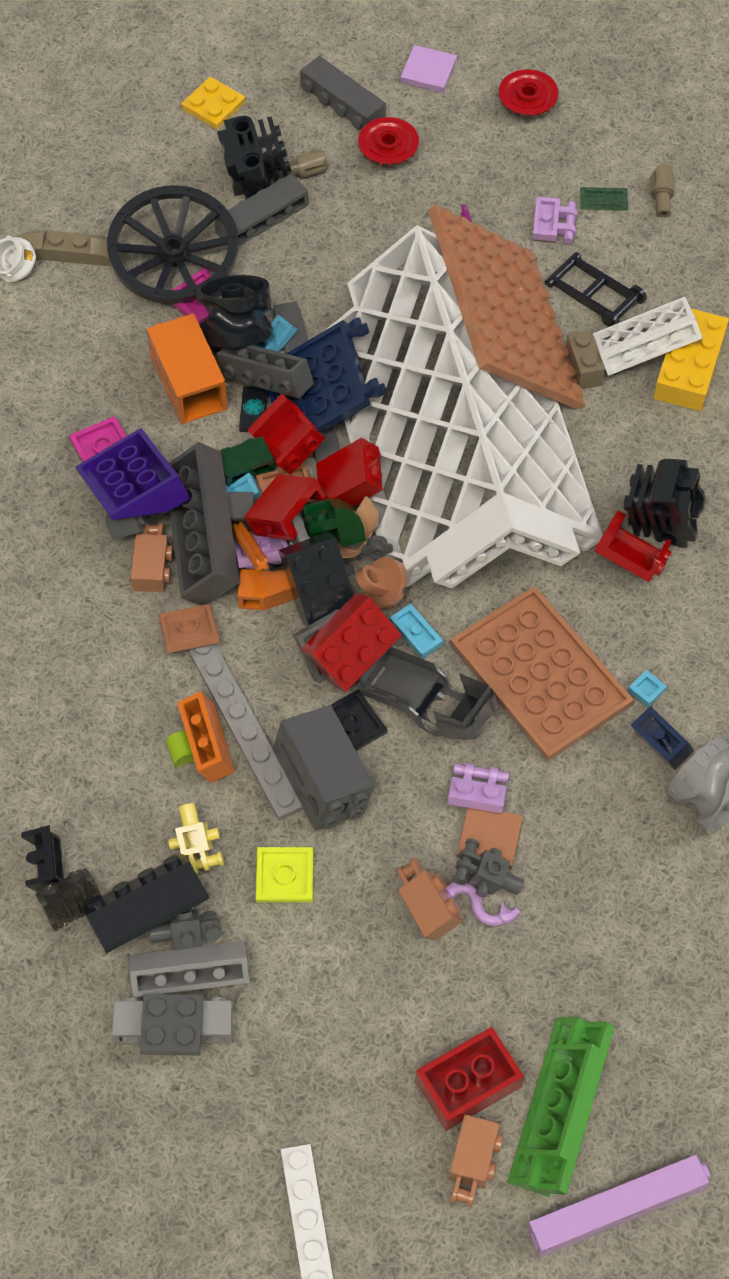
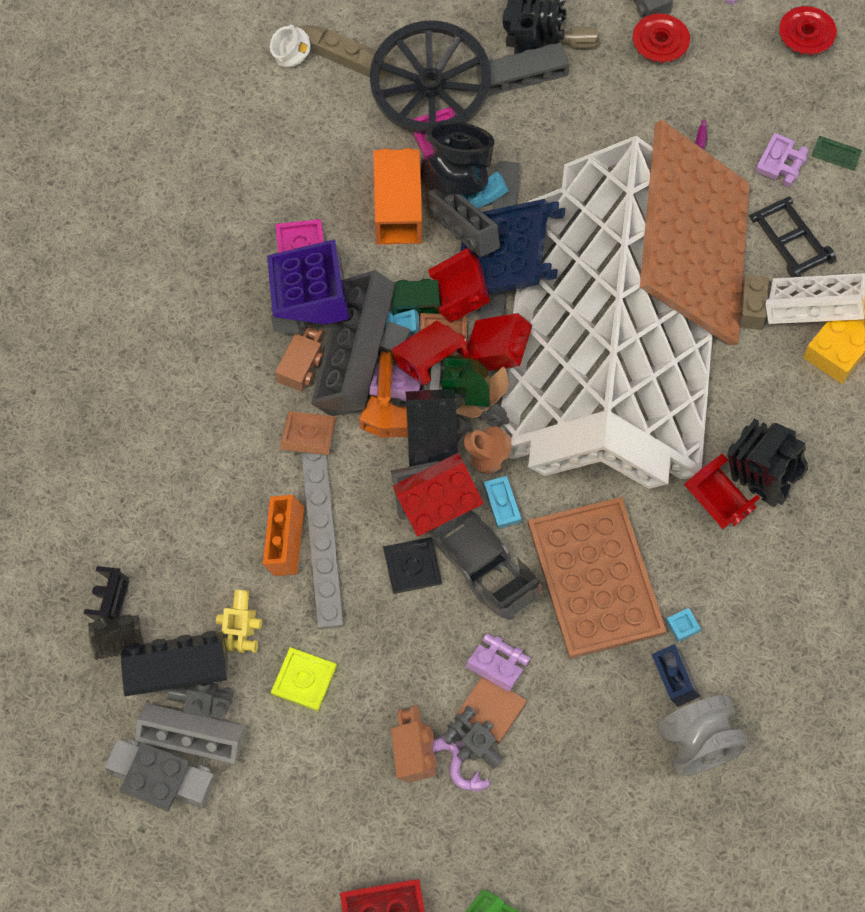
camera: 20 degrees right, 5 degrees up
lime brick [165,730,194,768] -> none
black tile [239,386,268,432] -> none
dark grey brick [272,705,375,830] -> none

